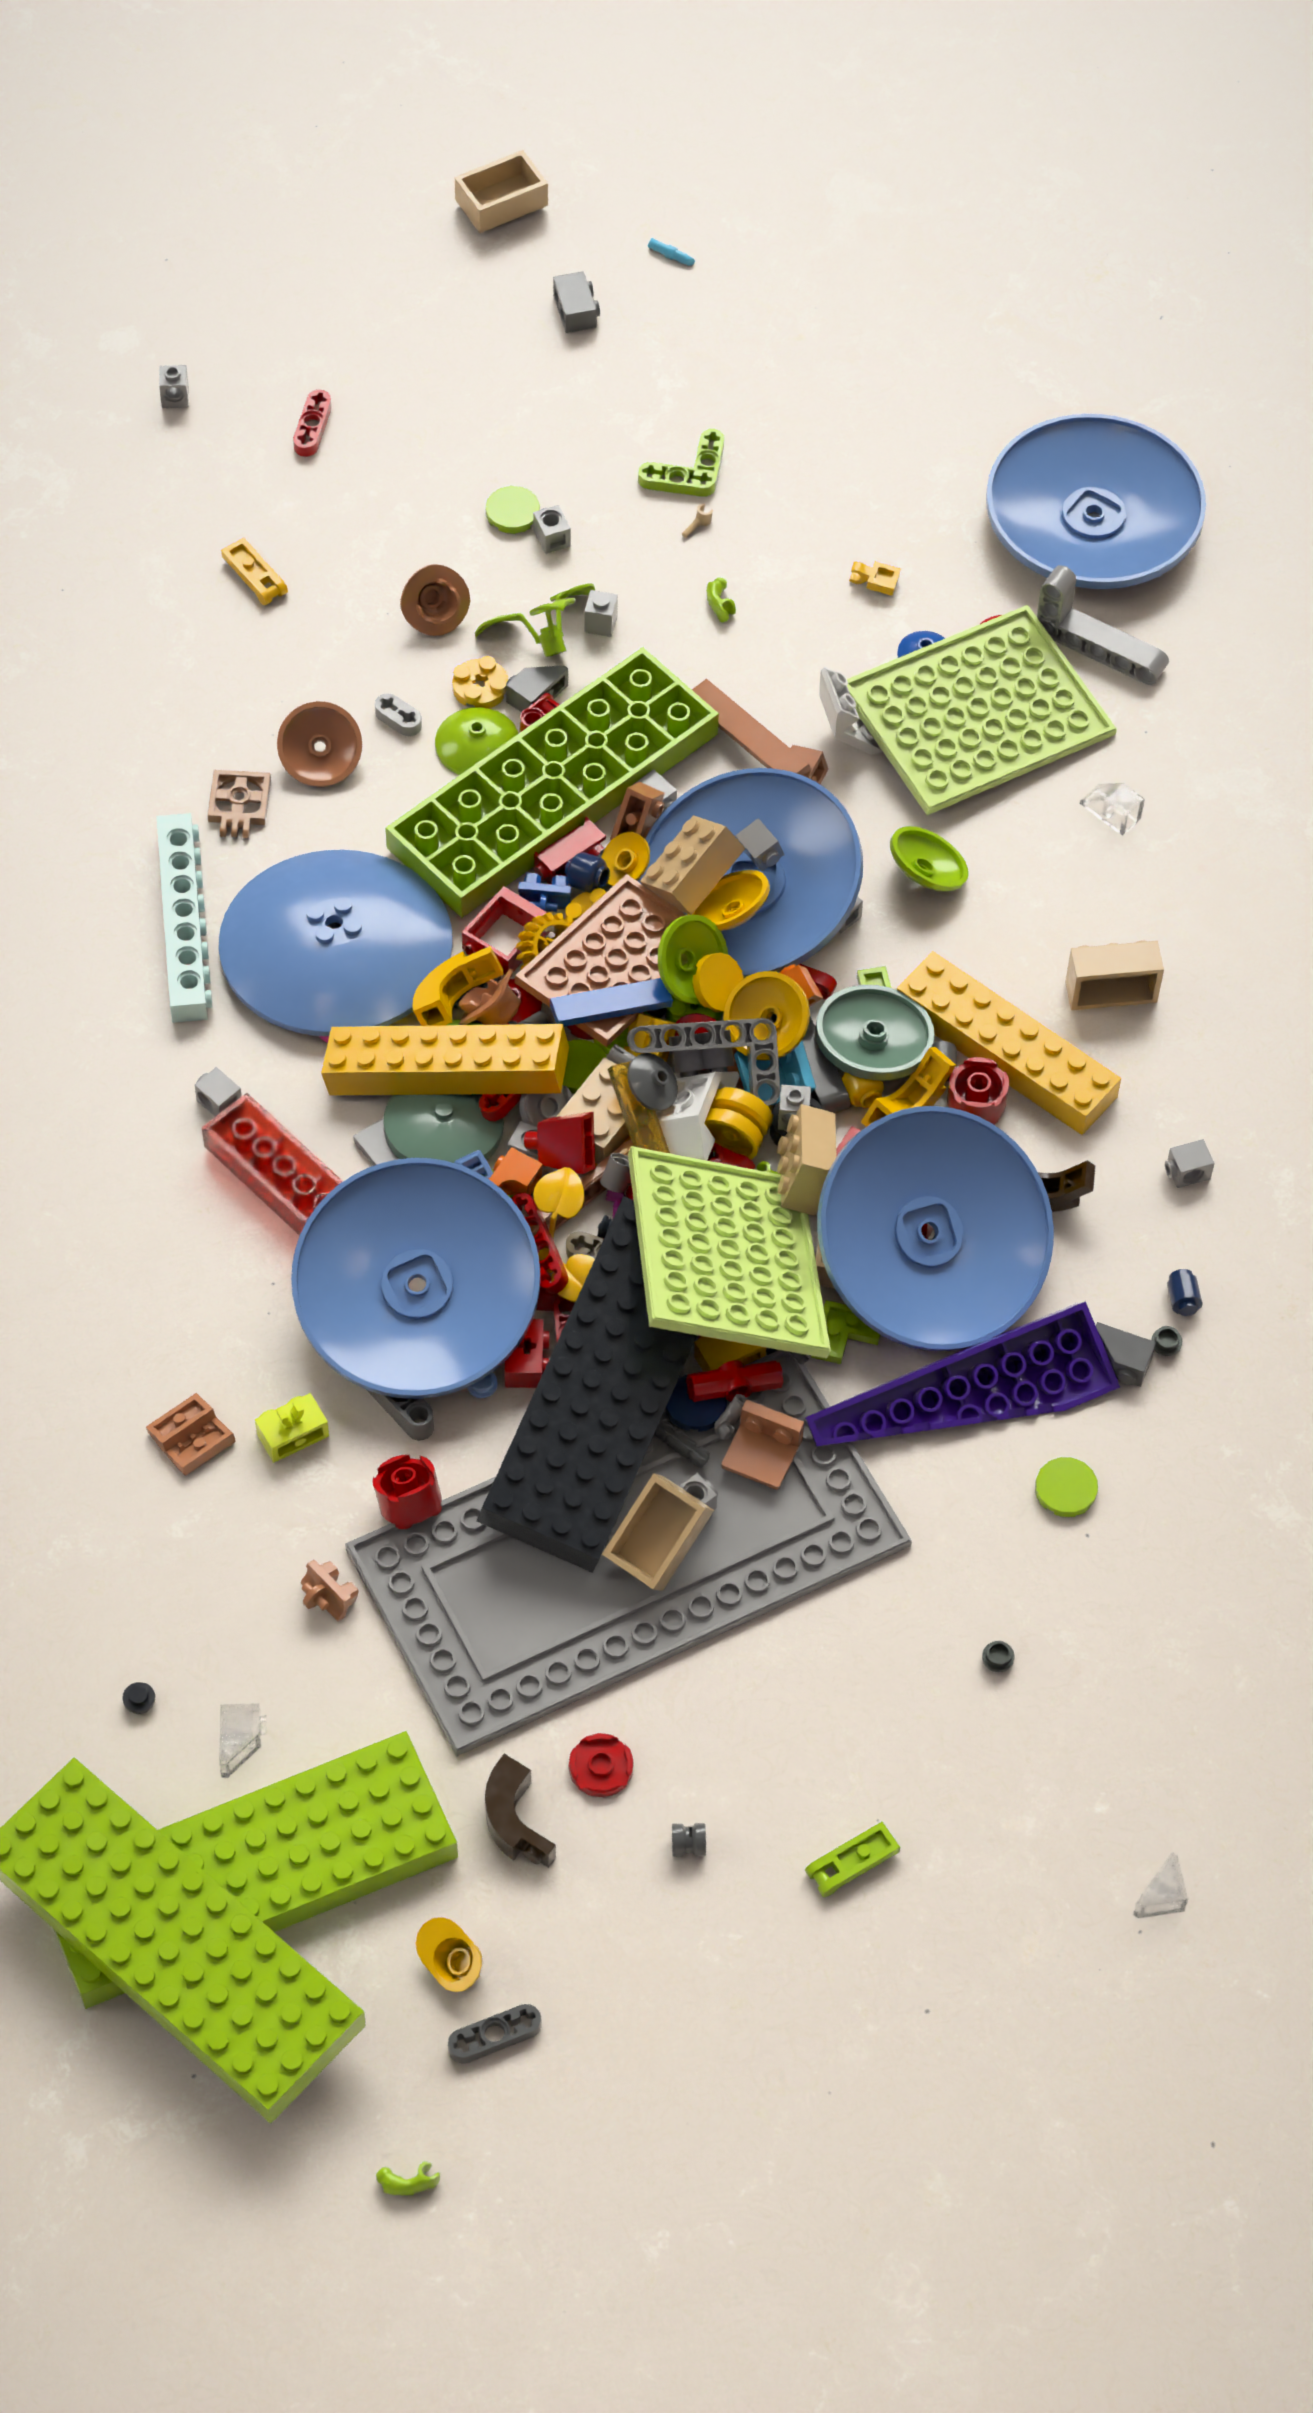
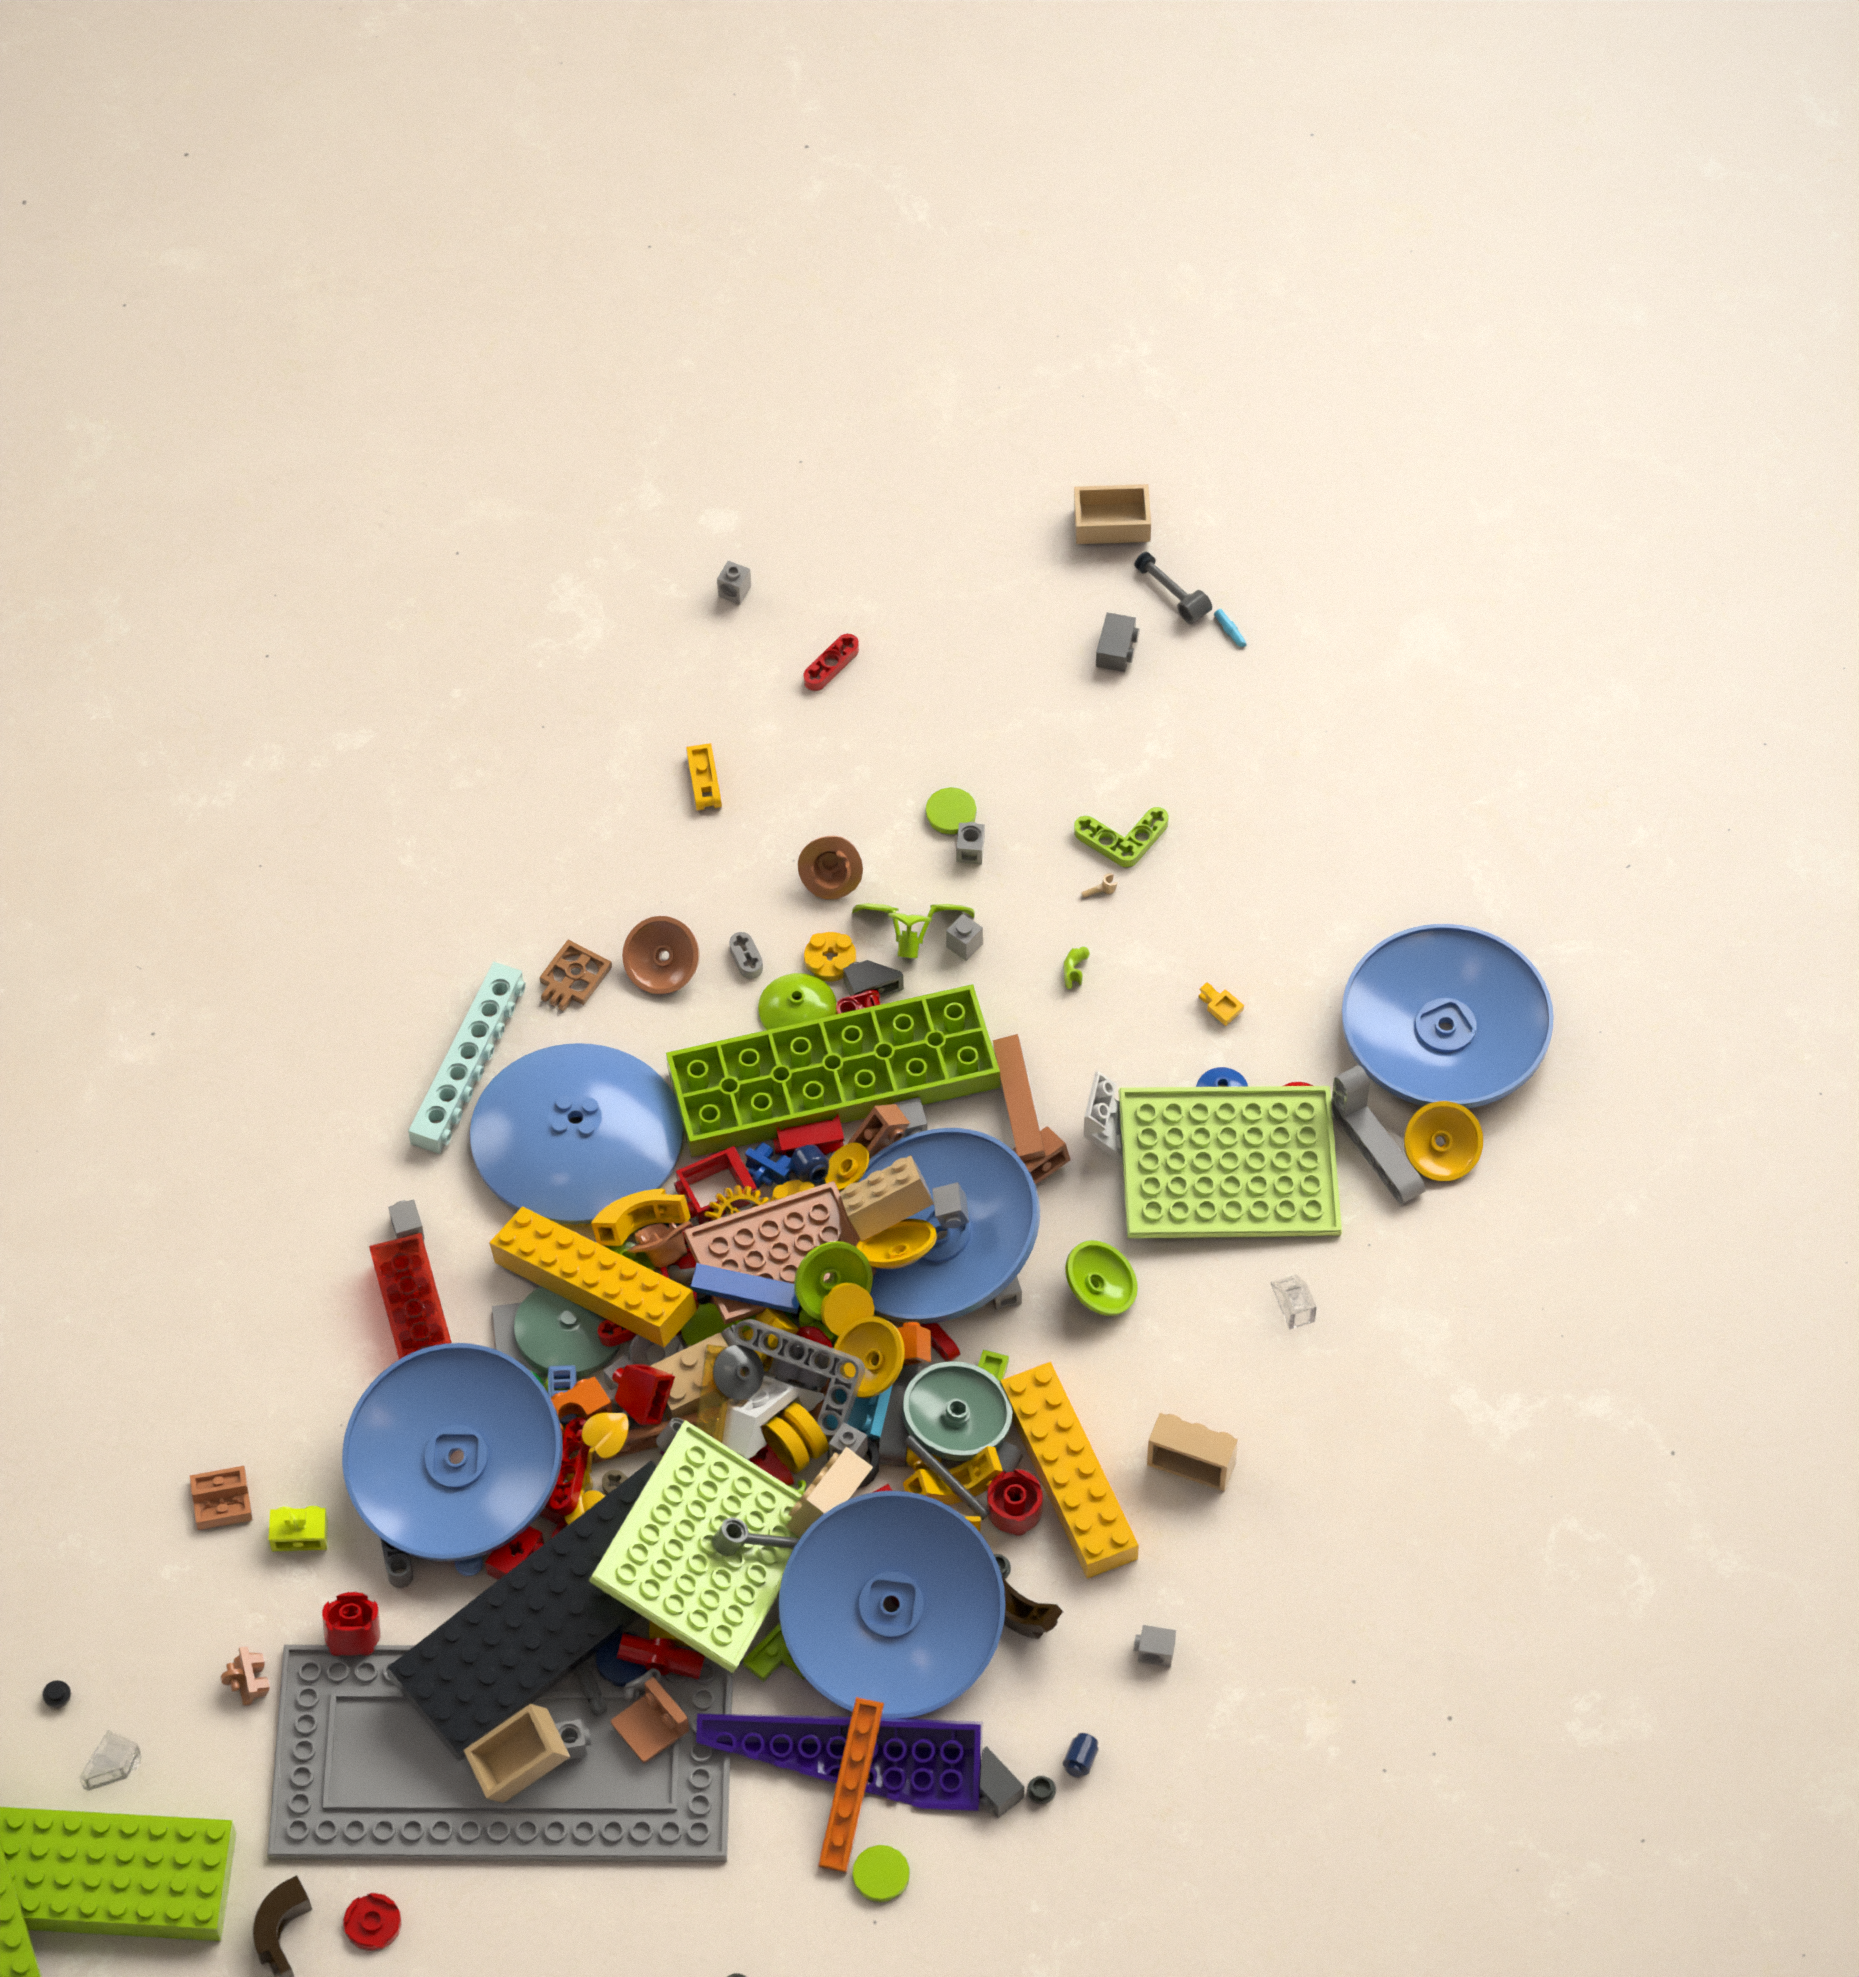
camera: 30 degrees right, 0 degrees up
none -> dark grey piece [712,1517,804,1556]
none -> orange tile [818,1697,884,1873]
none -> dark grey bar [904,1435,990,1520]
none -> dark grey piece [1134,552,1212,624]
none -> yellow dish [1404,1101,1483,1181]

